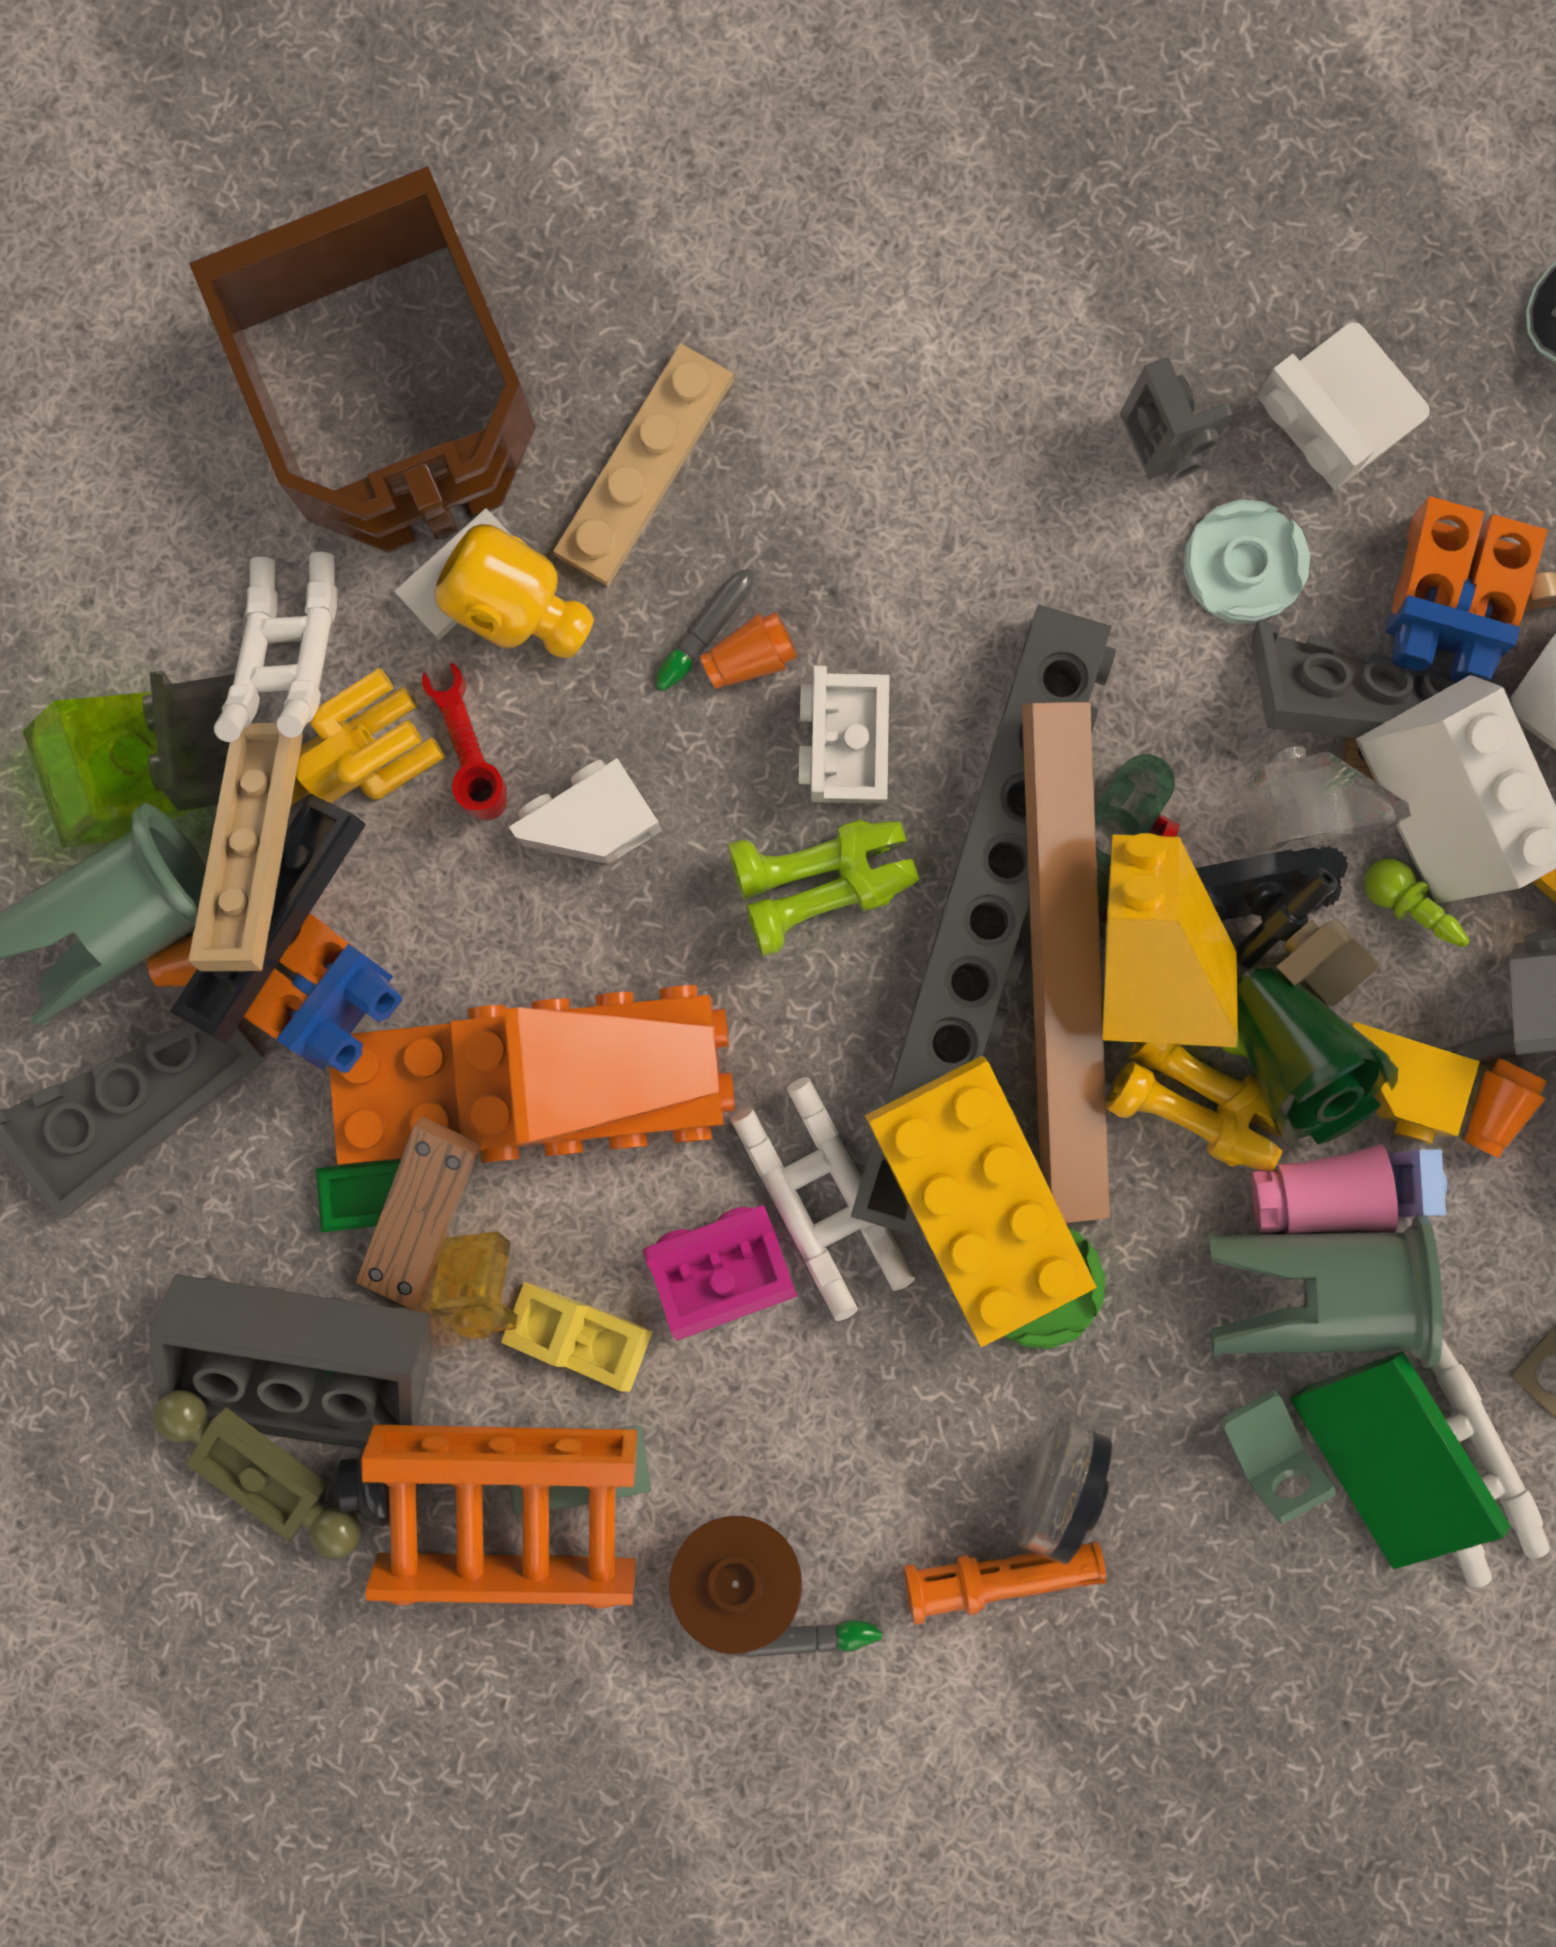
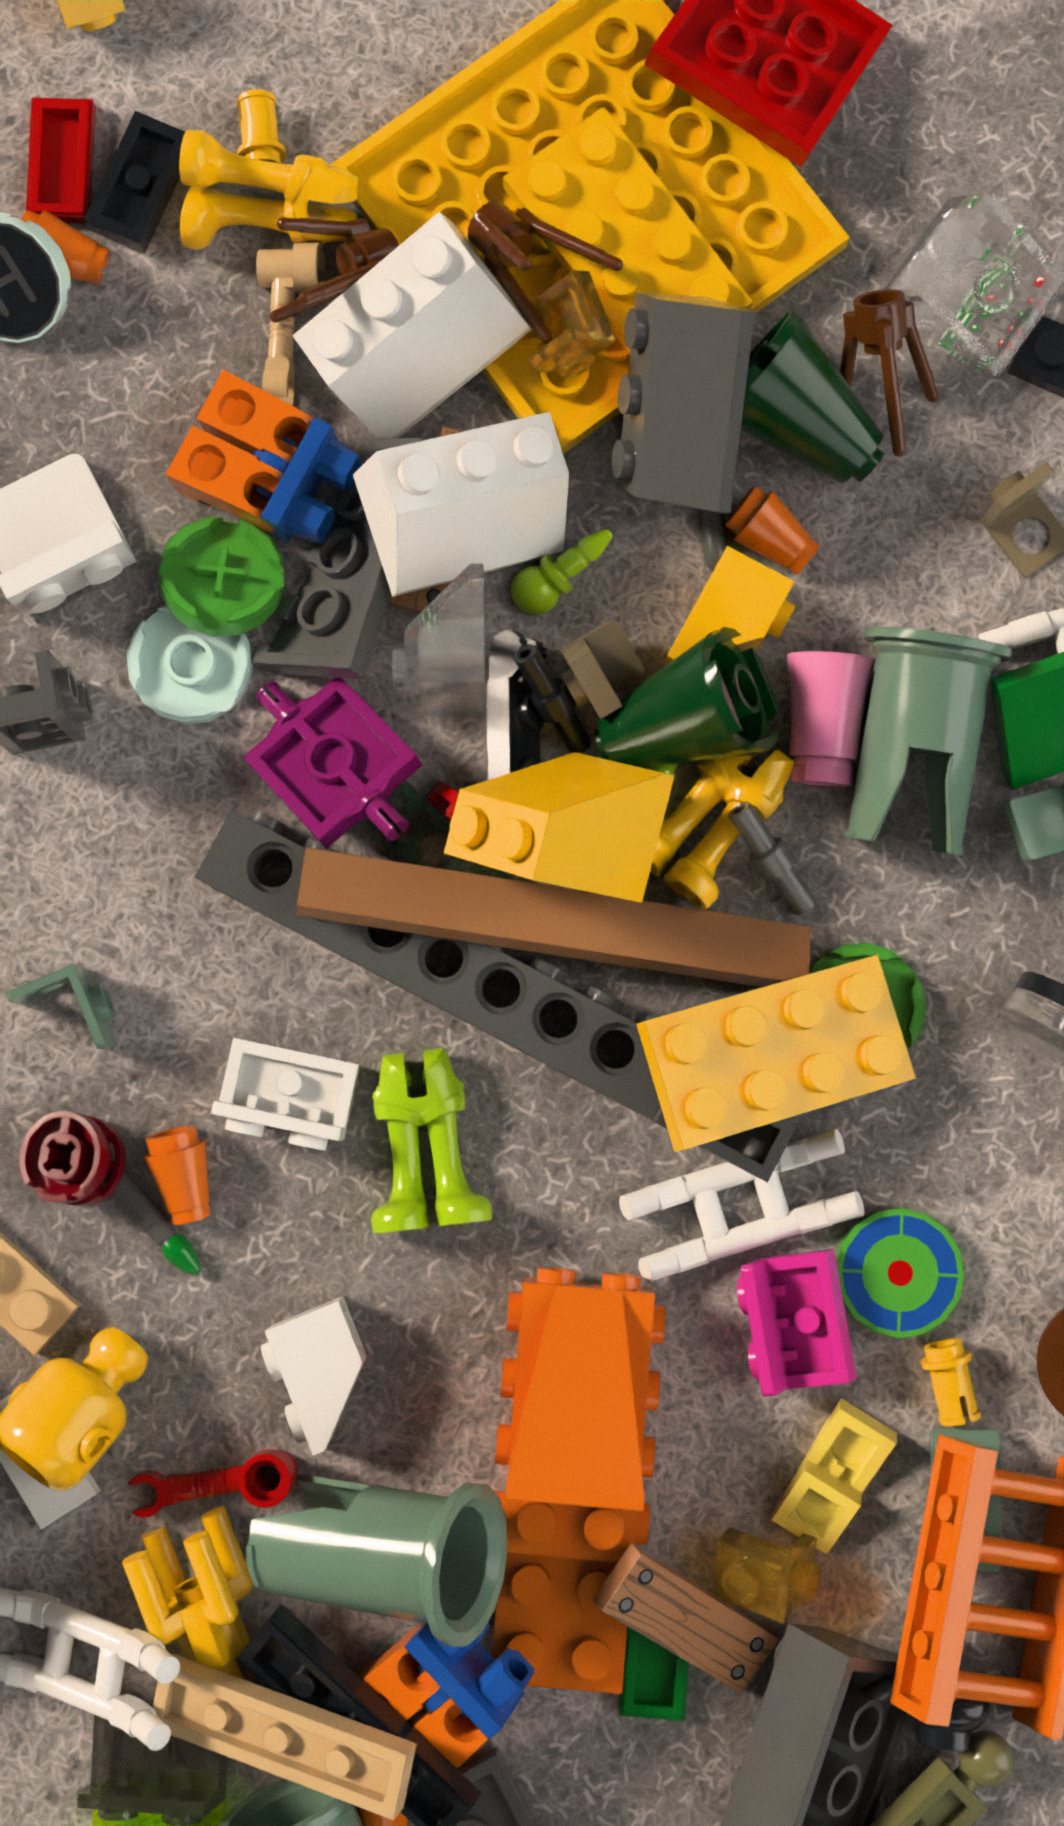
camera: 85 degrees left, 0 degrees up
light blue plate [1388,1150,1447,1218] -> none
none -> sand green bracket [6,964,117,1050]
none -> dark red wheel [19,1111,126,1207]
none -> bright green tile [159,517,285,637]
none -> magenta plate [243,678,423,849]
none -> sand green piece [246,1473,508,1647]
none -> dark grey bar [728,802,816,915]
none -> tile [836,1207,965,1339]
none -> yellow pin [920,1338,981,1426]

